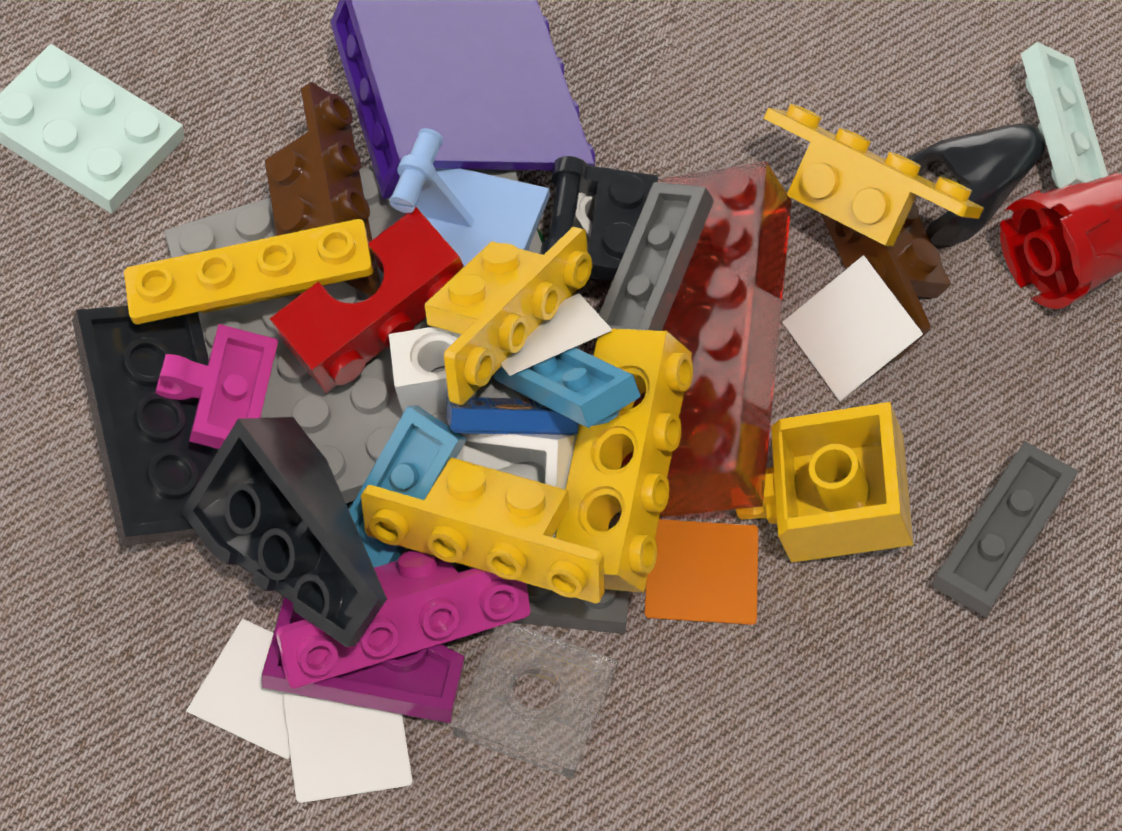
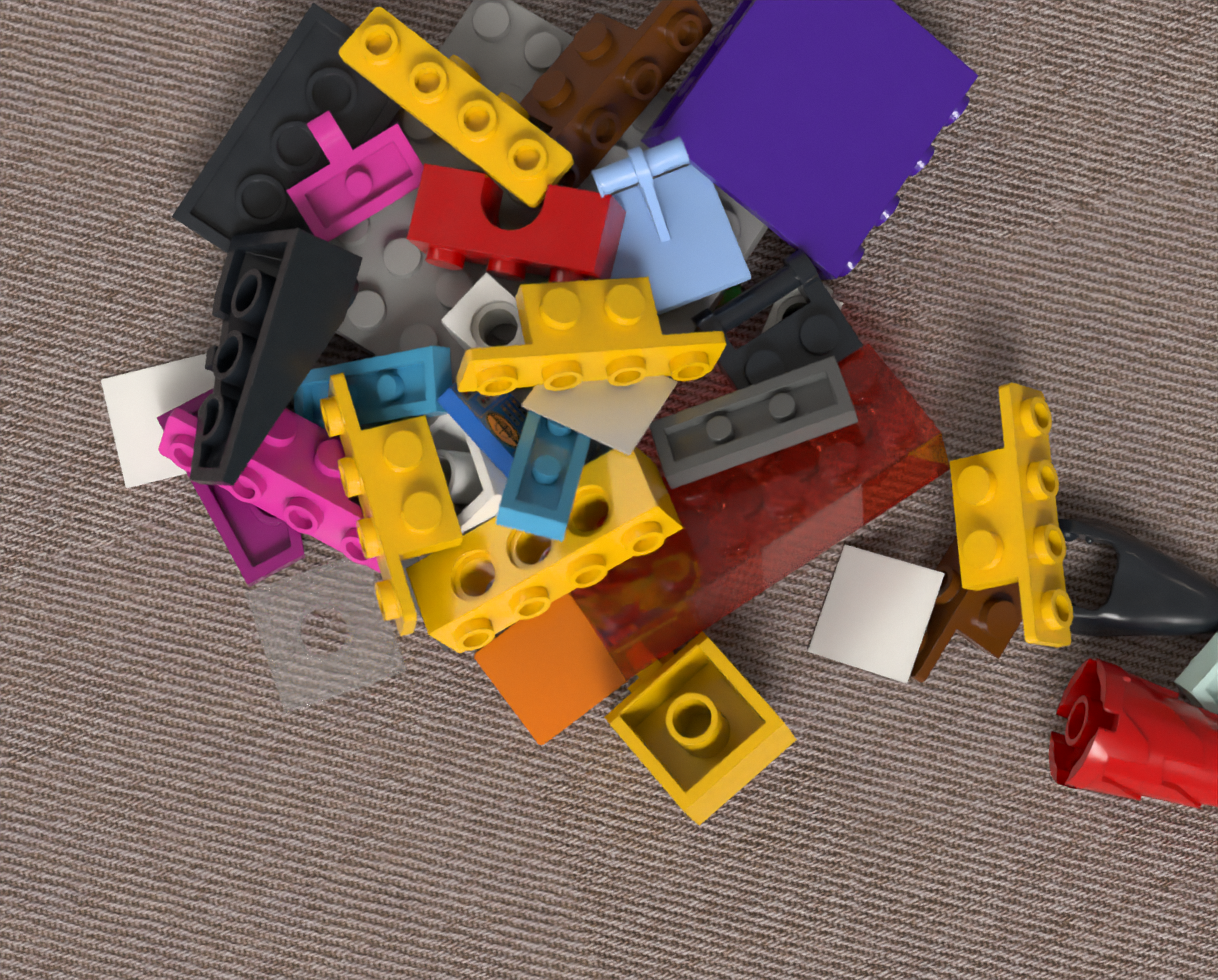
camera: 55 degrees right, 25 degrees up
white sticker [282,693,412,803] -> none
dark grey plate [932,441,1078,618] -> none

